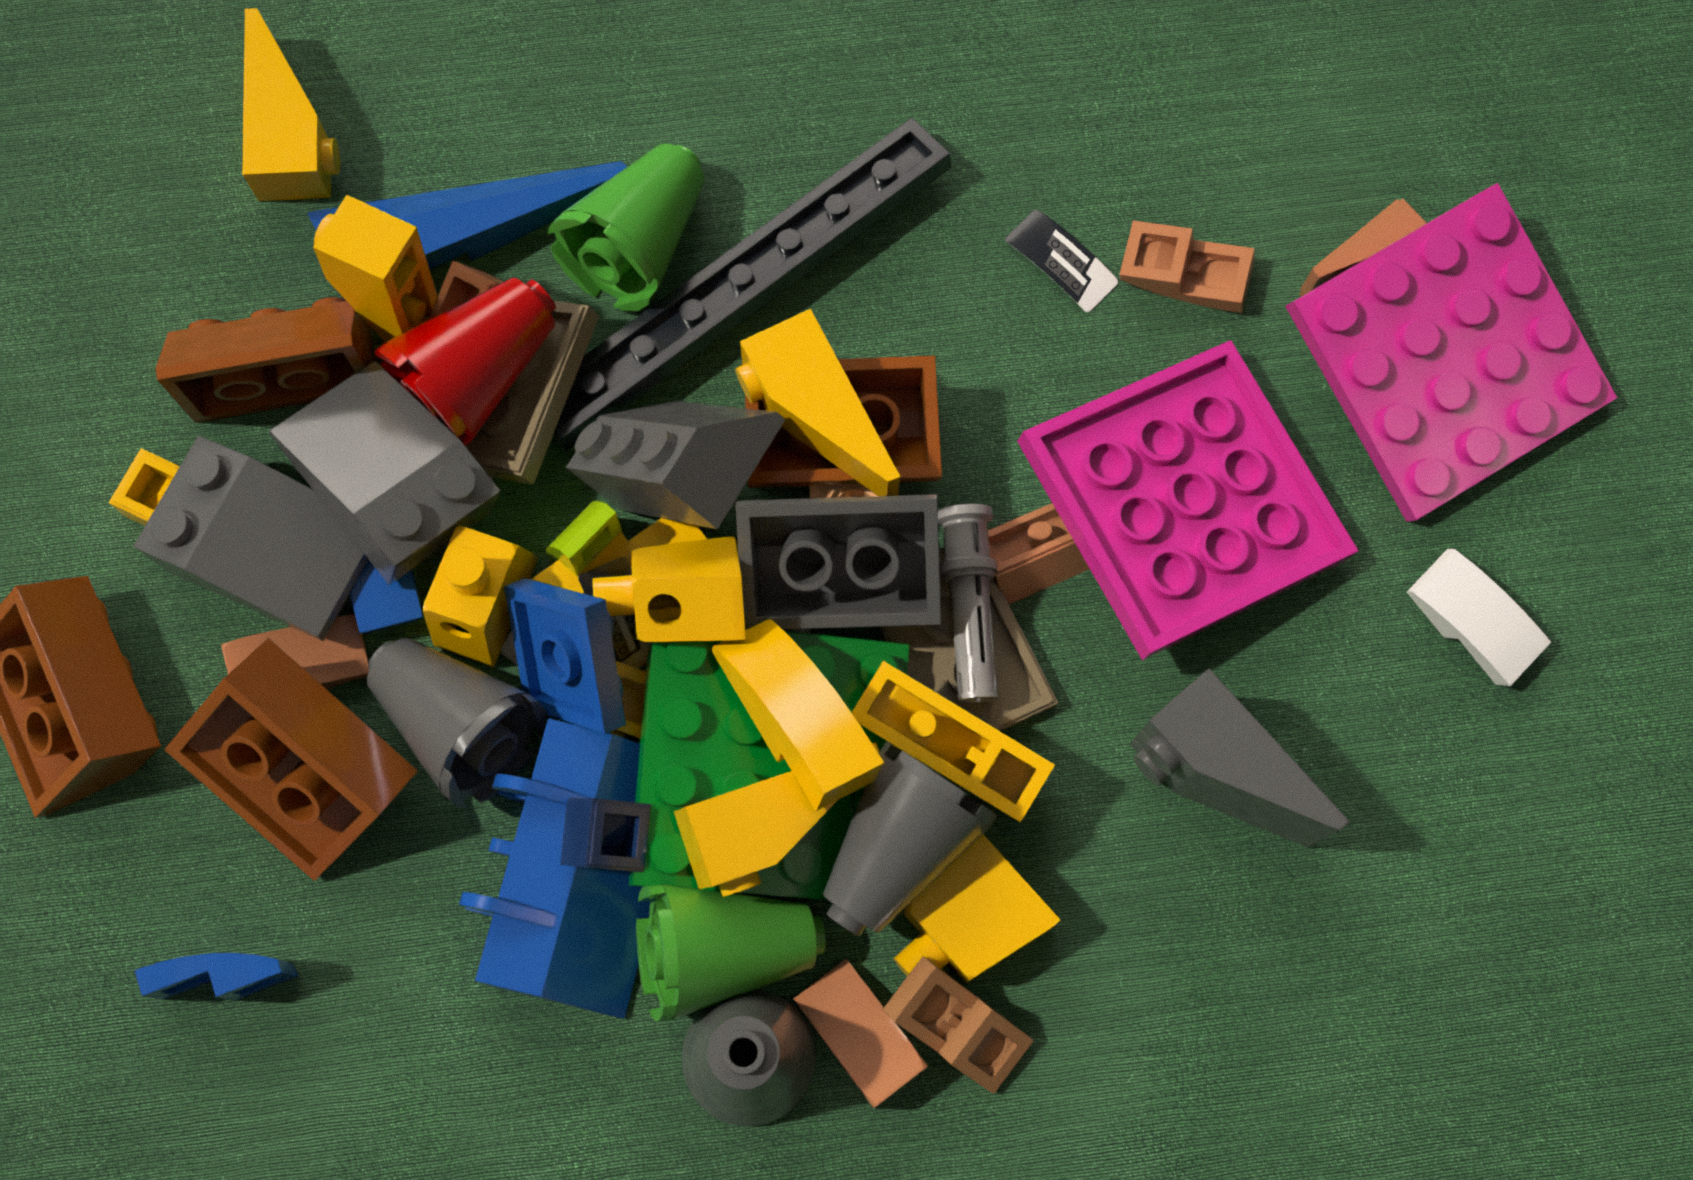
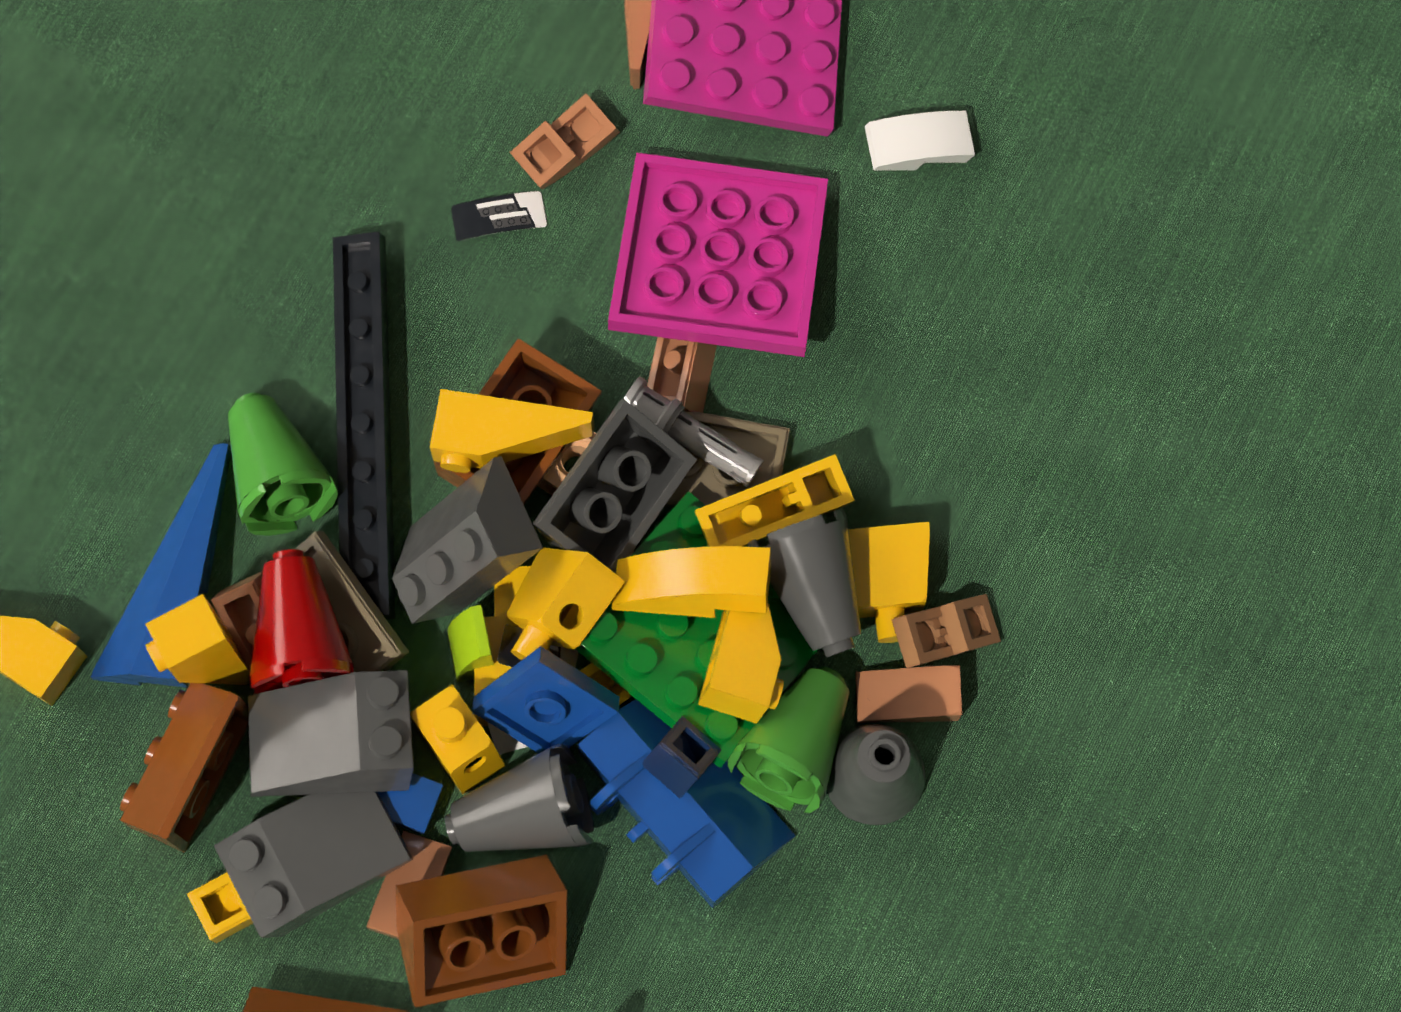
camera: 55 degrees left, 0 degrees up
dark grey slope [1130,669,1350,848] -> none

